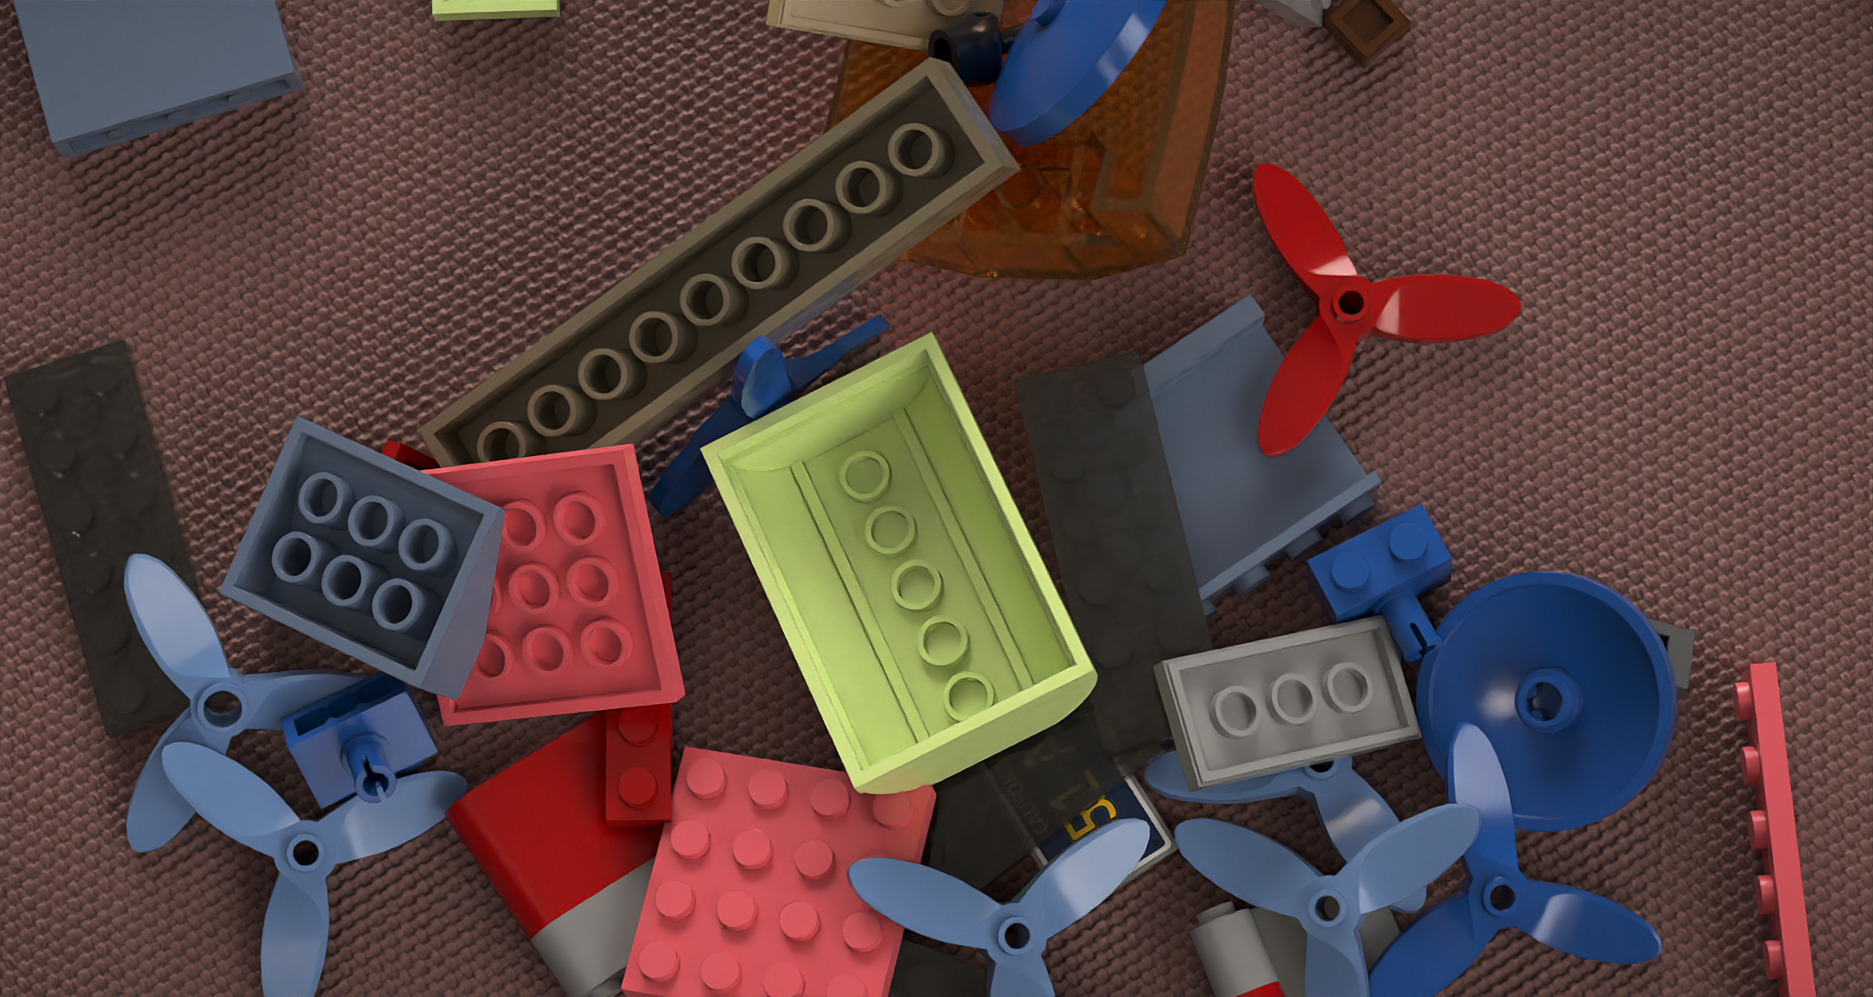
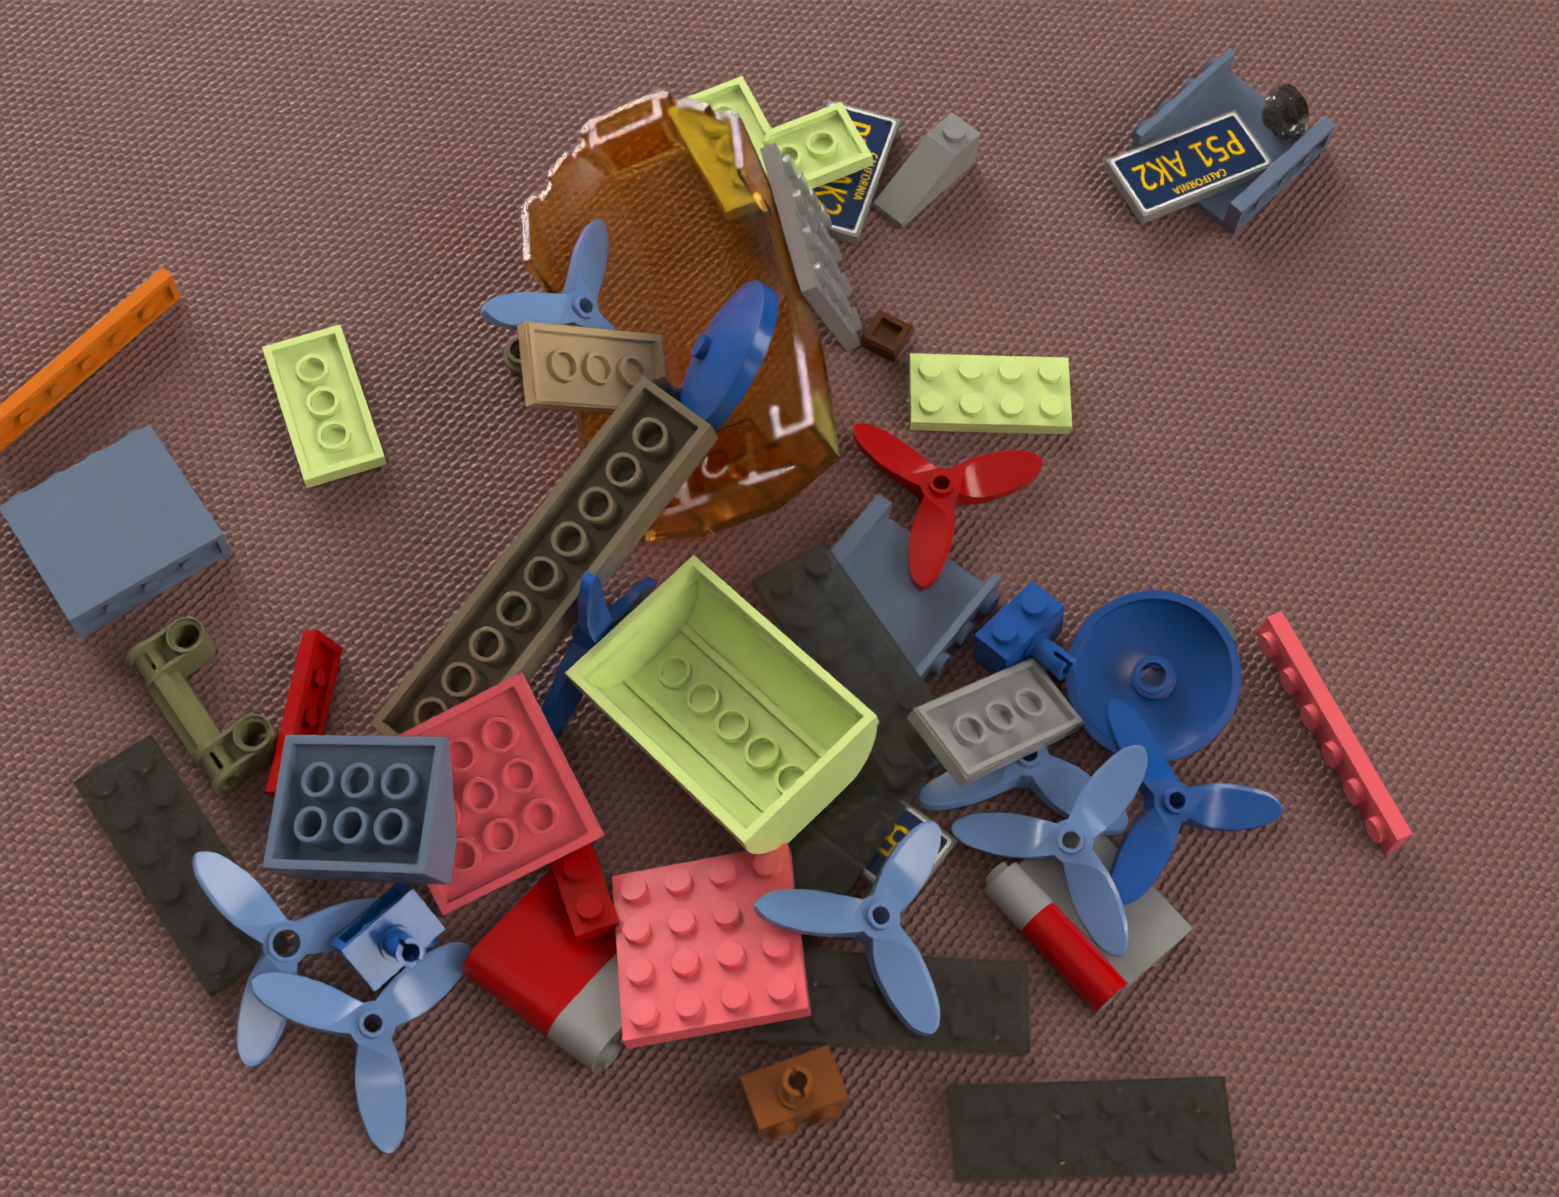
camera: 30 degrees left, 15 degrees down
none -> olive piece [126,616,279,795]
none -> red plate [265,630,343,798]
none -> yellowish green plate [909,353,1072,435]

